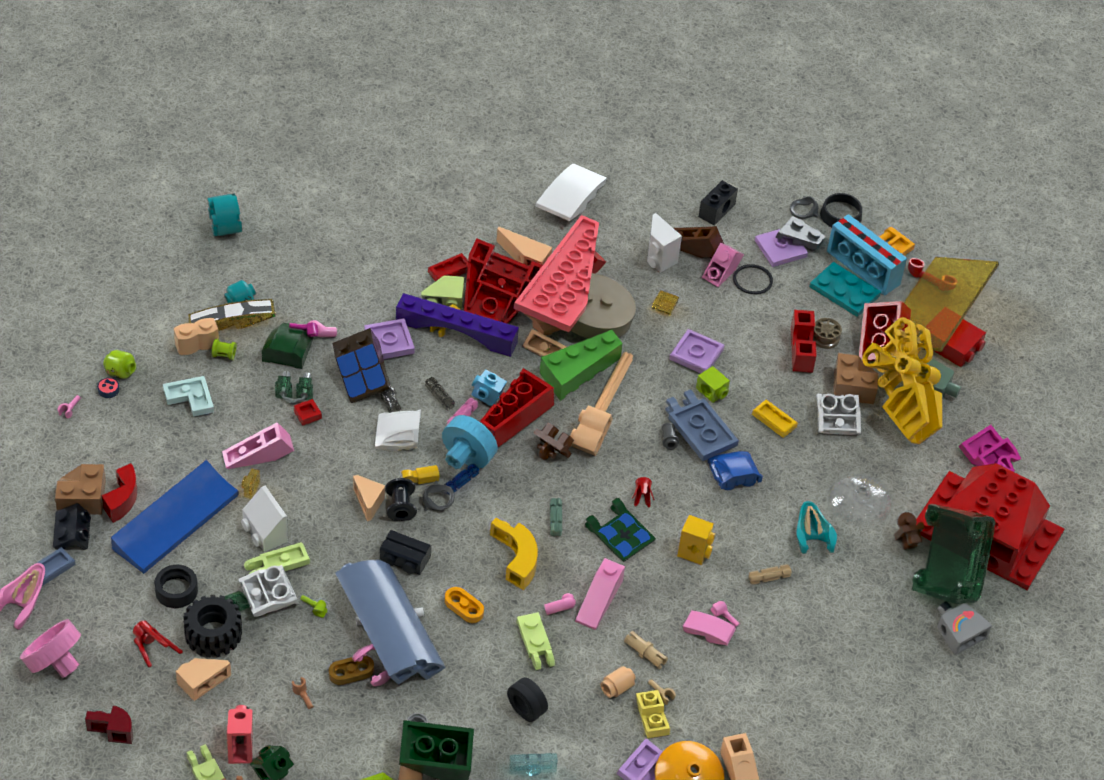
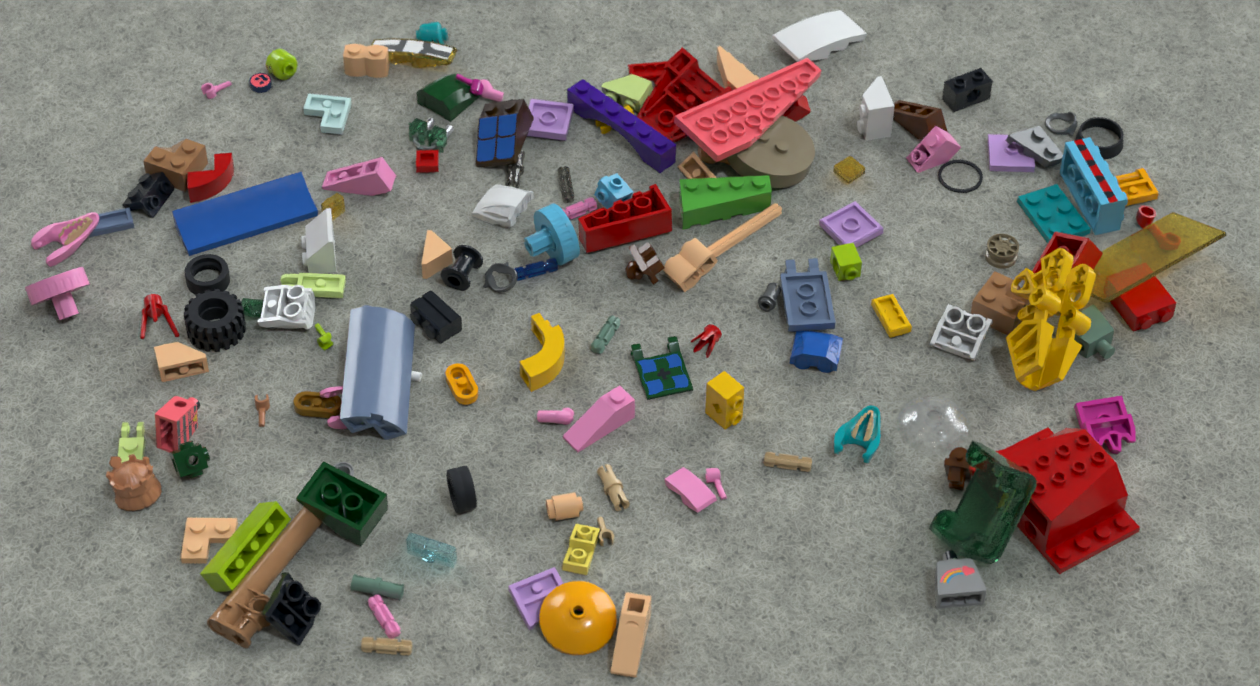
camera: 30 degrees right, 0 degrees up
dark red brick [85,706,133,744] -> none
lime bush [211,339,237,360] -> none
yellow bar [401,465,440,484] -> none
yellowish green hinge [517,612,555,670] -> none
red arch [791,310,817,373] -> none

